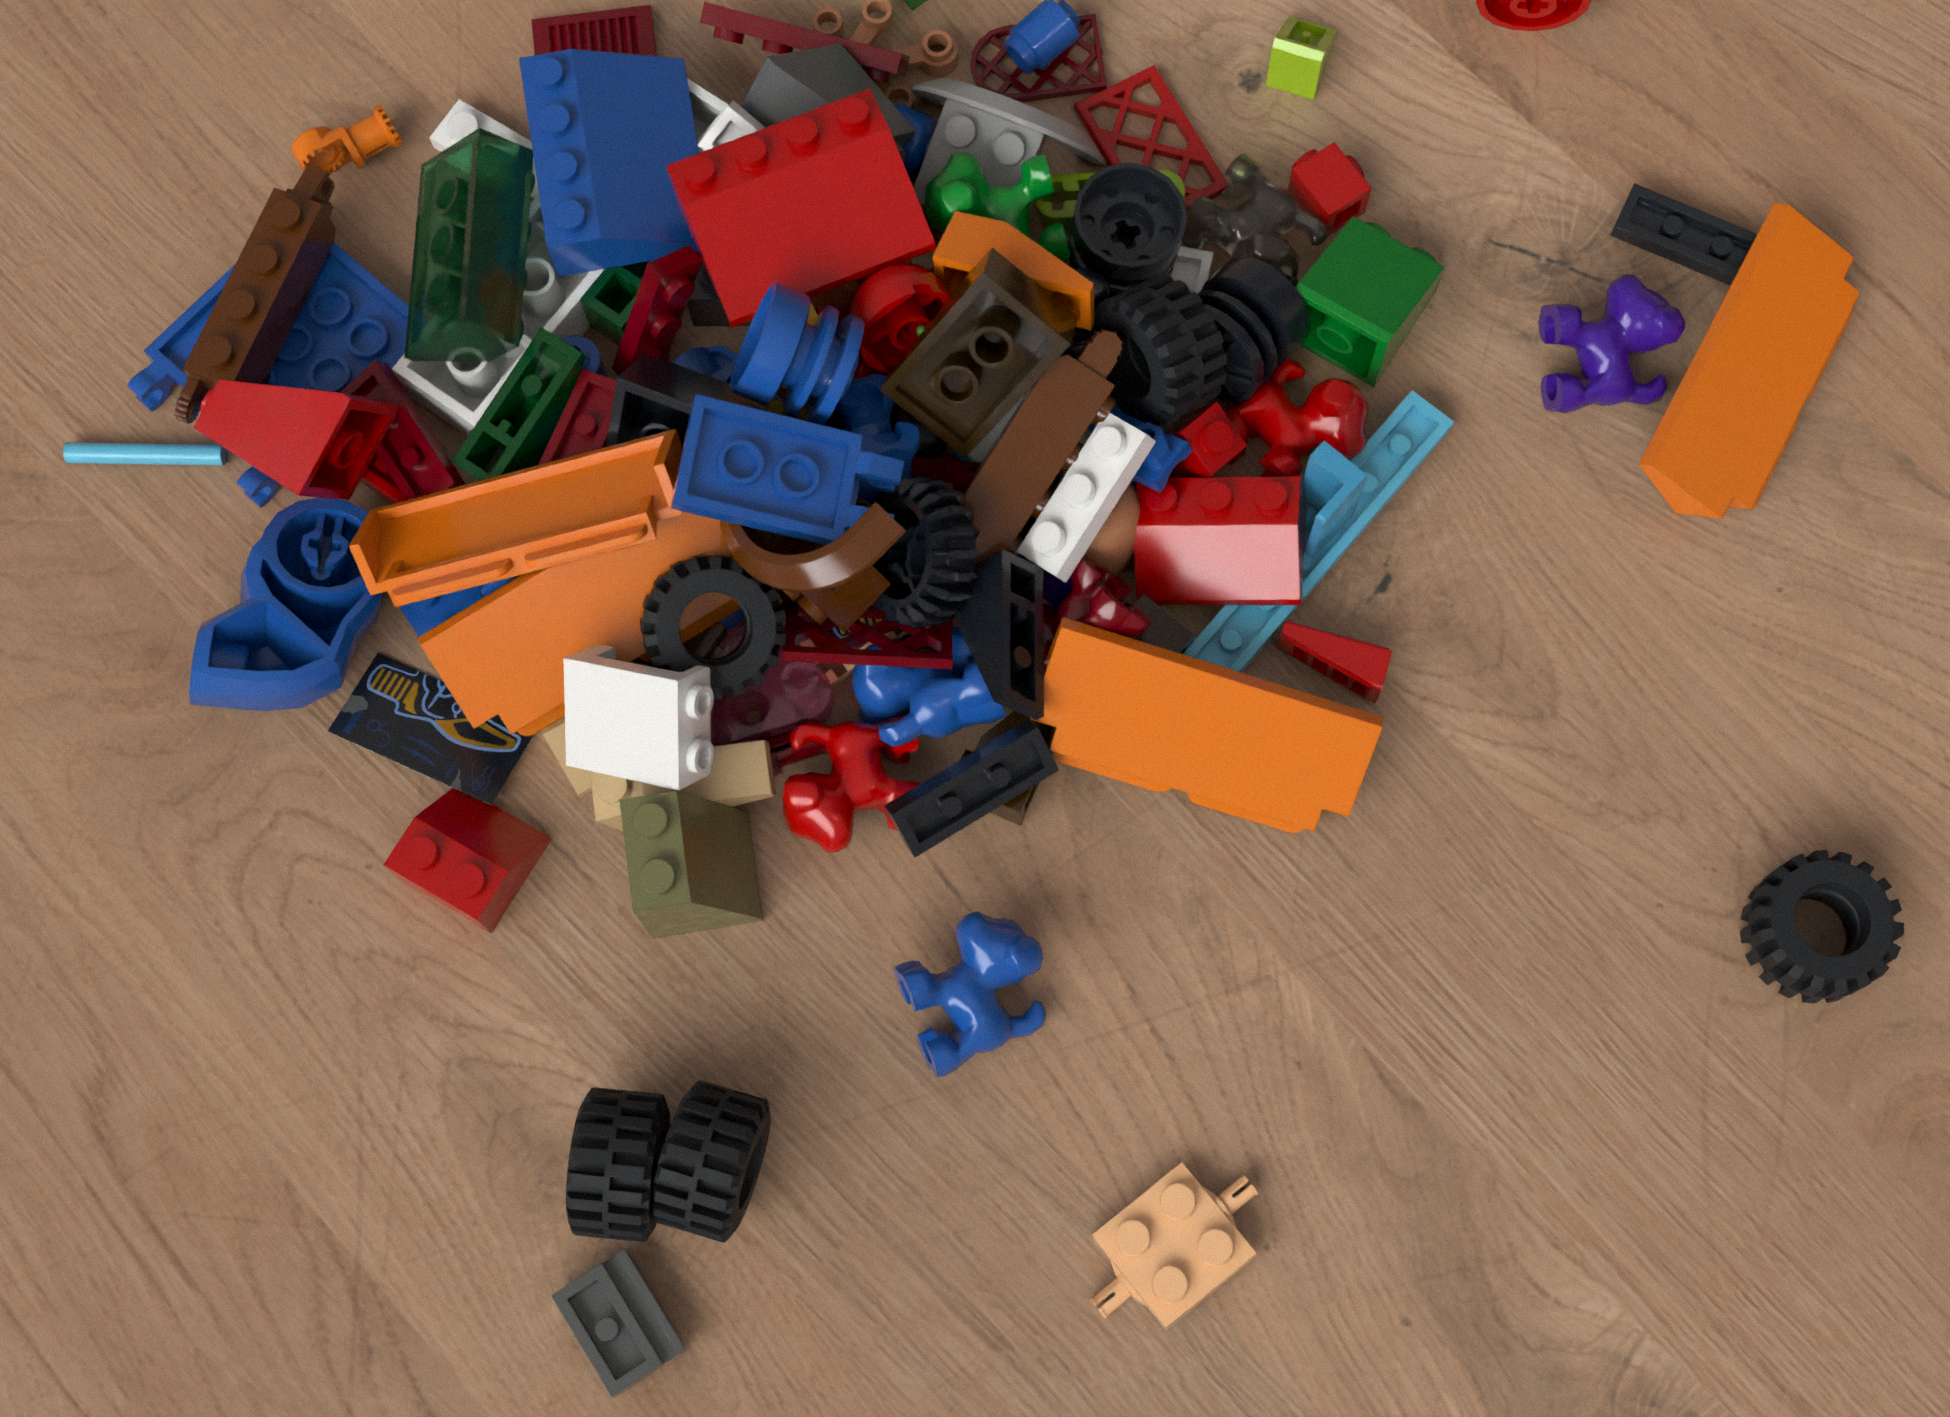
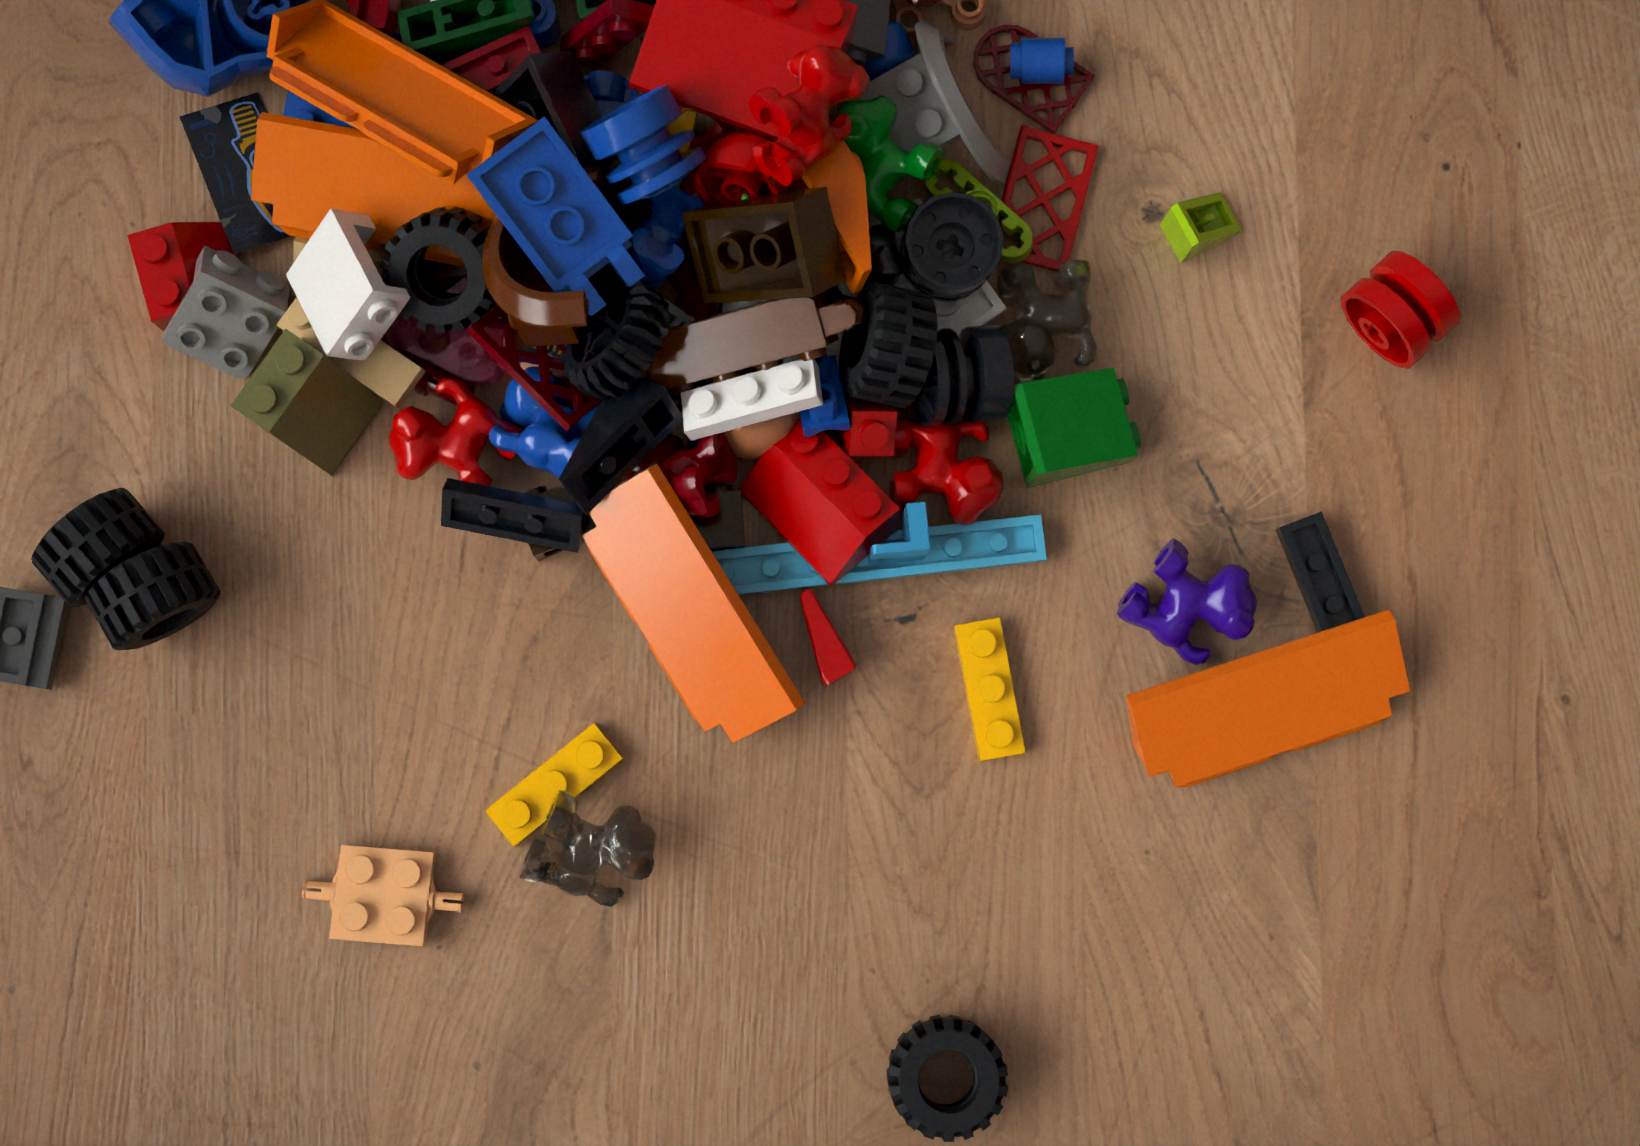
camera: 30 degrees right, 10 degrees up
blue animal [893,911,1046,1077] -> none
red brick [1287,142,1372,239] -> none
none -> light grey bracket [163,245,289,379]
none -> yellow plate [485,723,624,847]
none -> clear smoke animal [519,790,657,907]
none -> red animal [748,44,870,187]
none -> yellow plate [954,617,1026,761]

